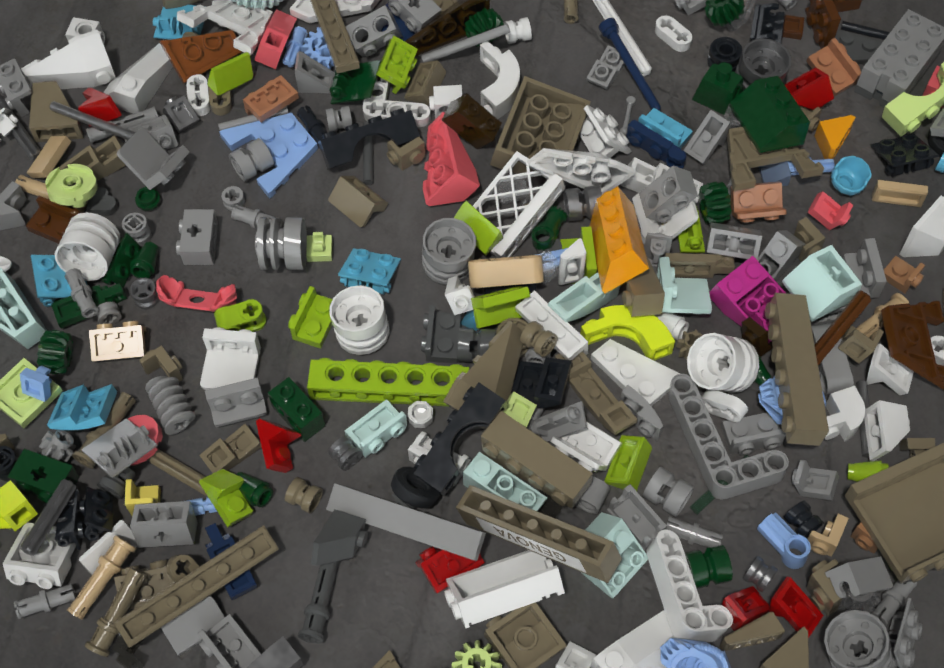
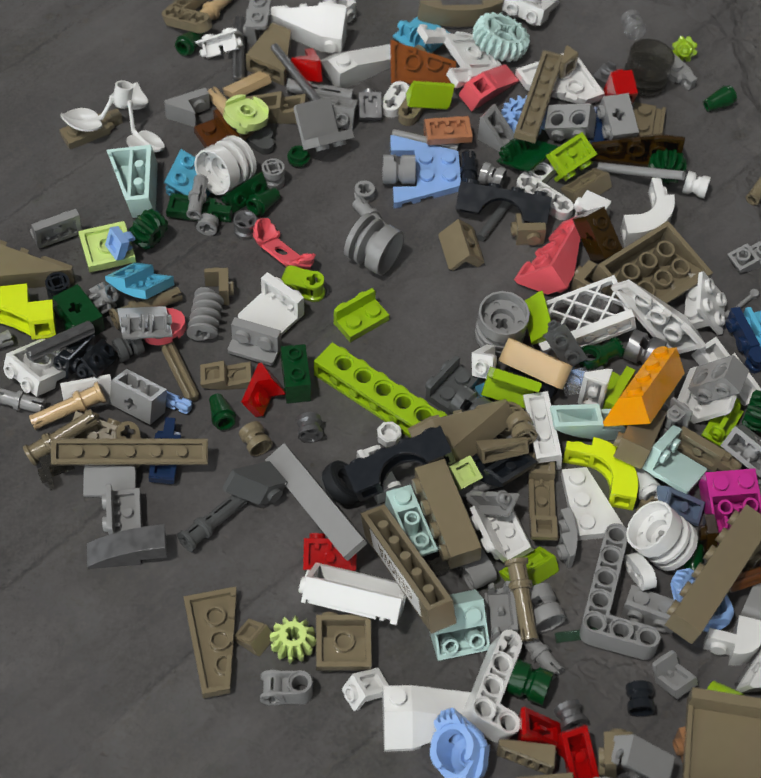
camera: 30 degrees right, 5 degrees down
bracket [89,321,146,362] -> none
light yellow panel [125,479,161,516] -> none
light grey brick [176,209,218,265] -> none
lime slope [199,469,253,528] -> none
light blue axle [283,26,308,68] -> none
yellowish green tile [306,232,333,262] -> none
white wheel [329,285,390,355] -> none
medium azure hinge [338,248,401,295] -> none
light aqua bracket [345,399,407,458] -> none
light blue piece [757,512,811,569] -> none
tan bracket [808,514,849,557] -> none
none -> dark tan piece [476,437,529,464]
none -> dark tan pin [504,557,539,642]
none -> dark grey hinge [543,320,588,366]
none -> dark tan bracket [570,260,597,303]
none -> sand blue slope [657,485,705,526]

